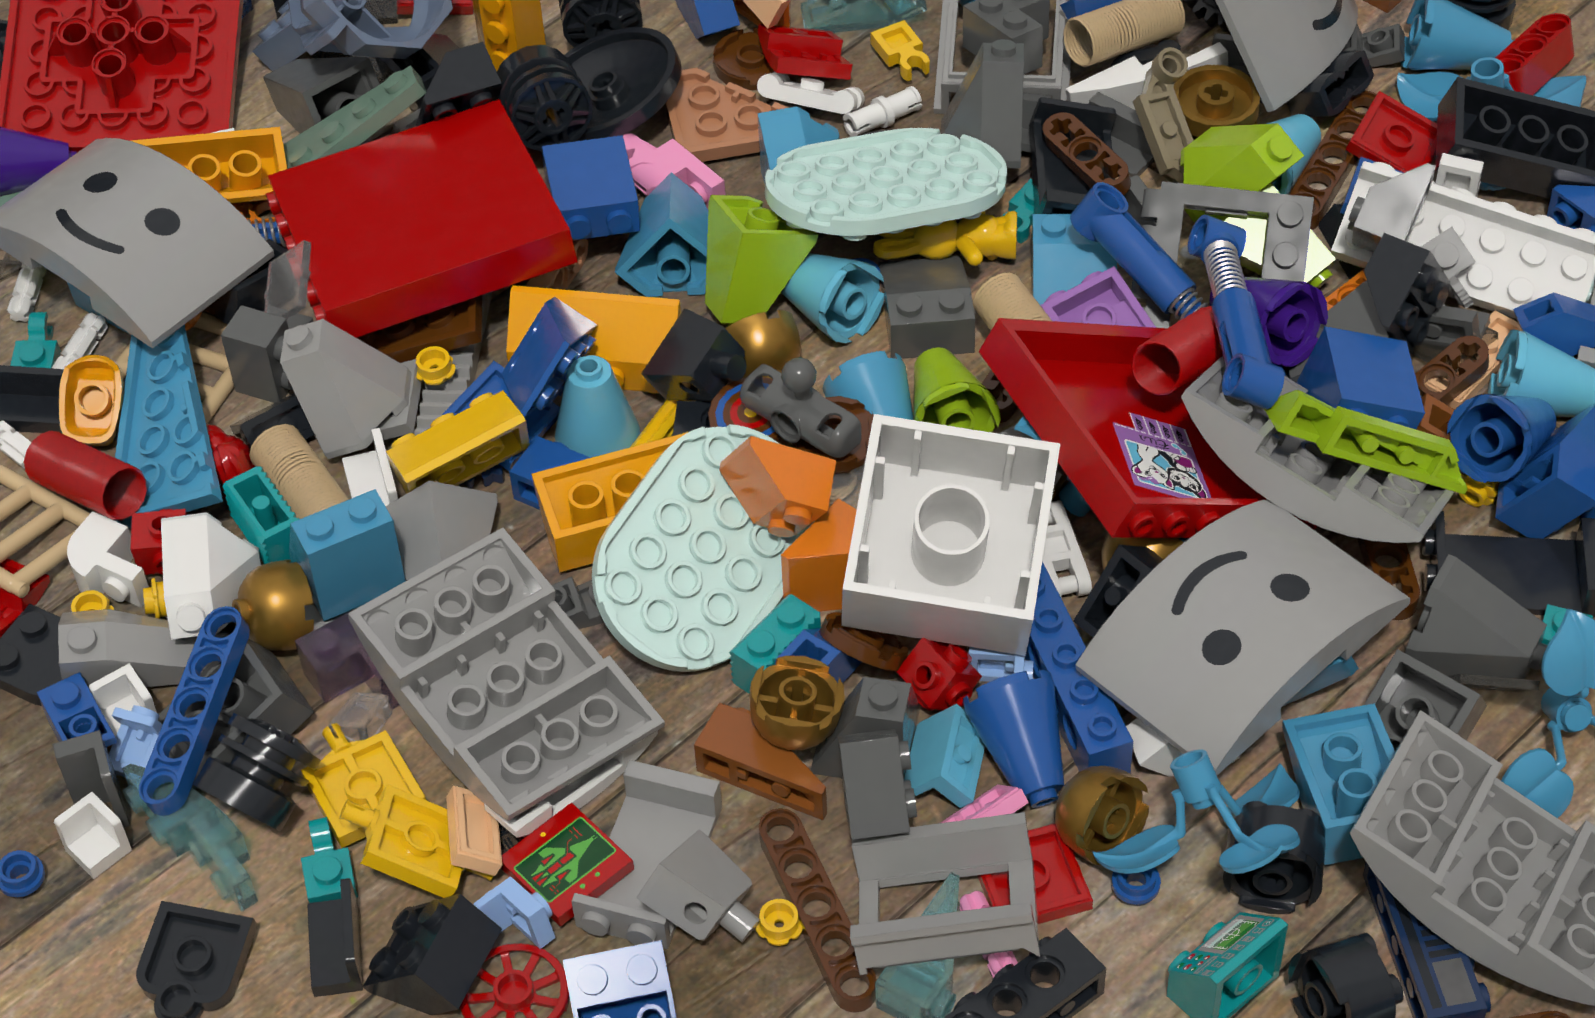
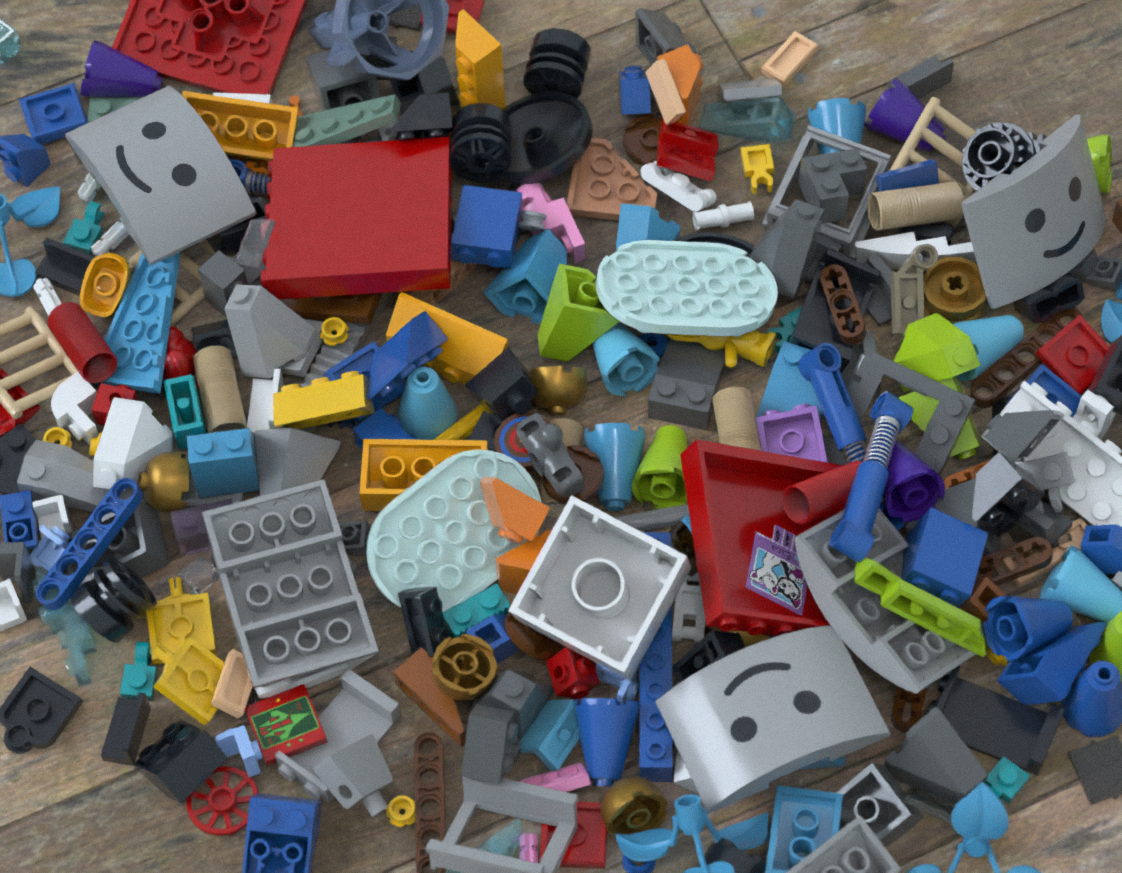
camera: 20 degrees right, 10 degrees up
none -> black bracket [398,587,449,657]
none -> light grey bush [518,211,547,231]

